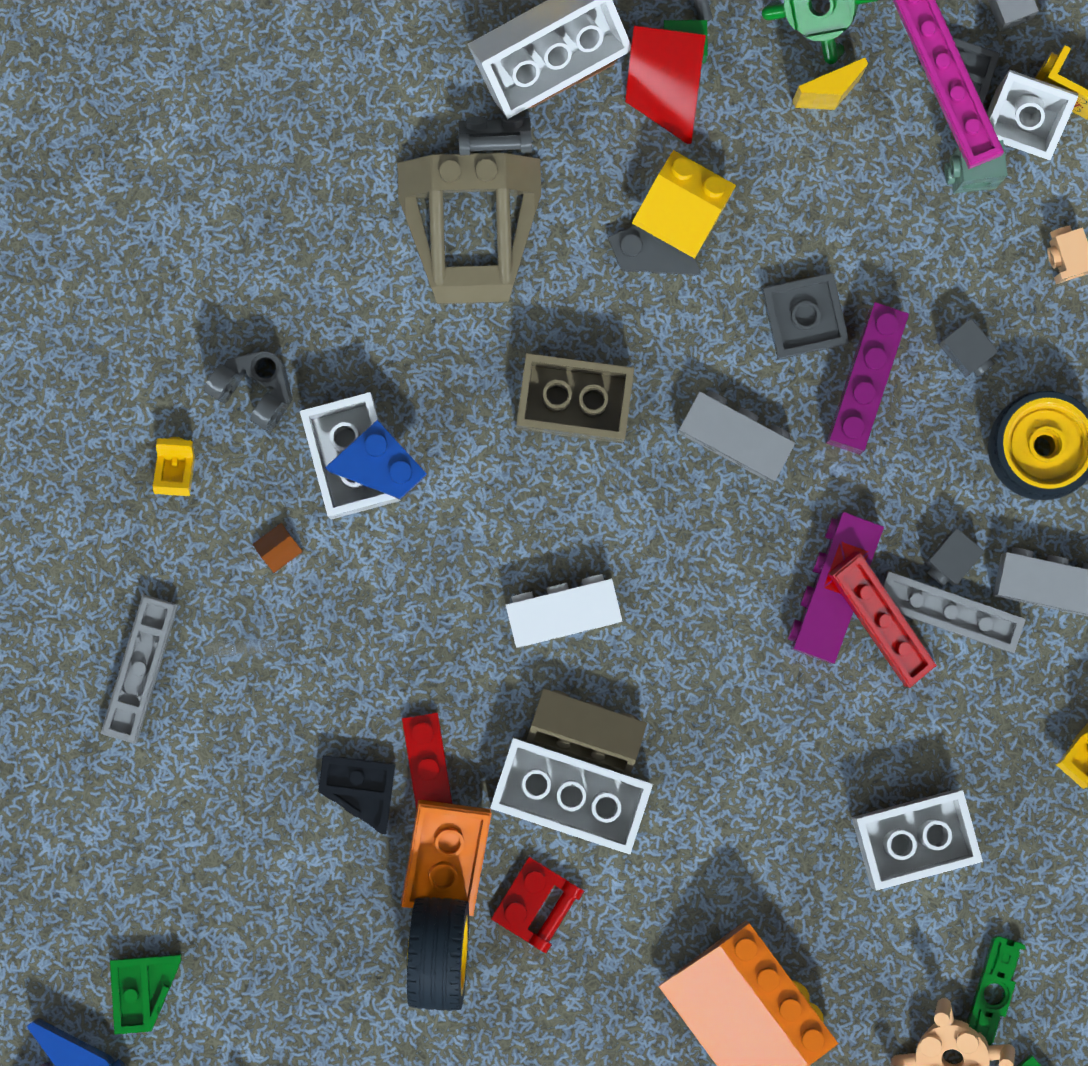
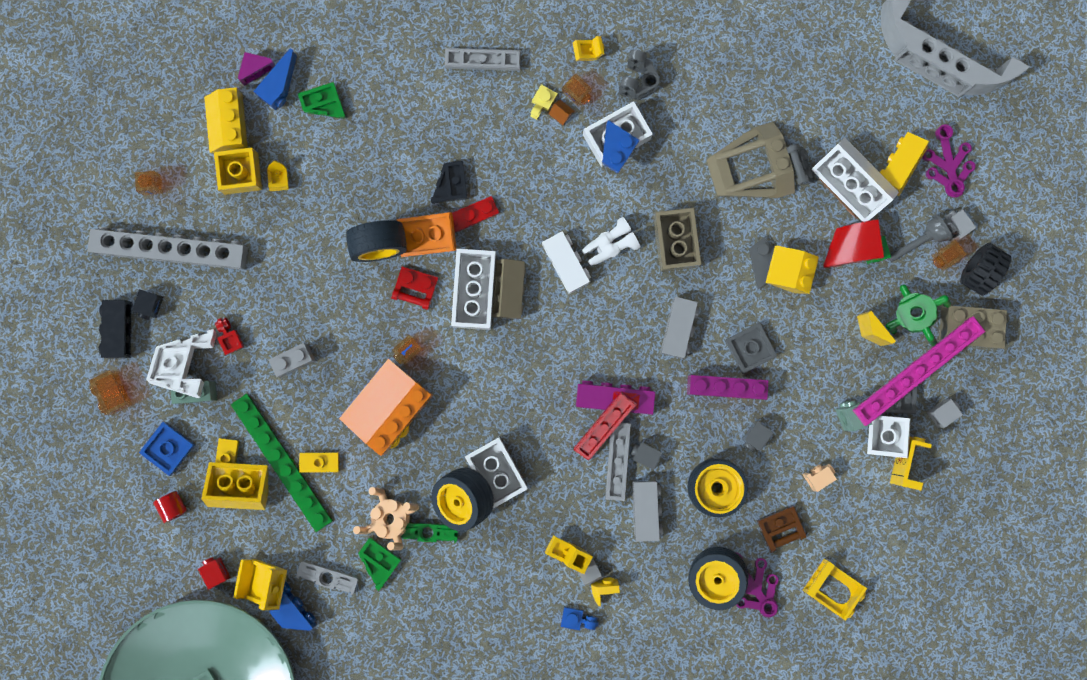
camera: 75 degrees right, 0 degrees up
none -> clear orange brick [392,335,424,365]
none -> black wheel [431,468,494,531]
none -> light yellow plate [530,85,558,120]
none -> clear orange brick [562,73,592,107]
none -> white piece [582,217,641,266]

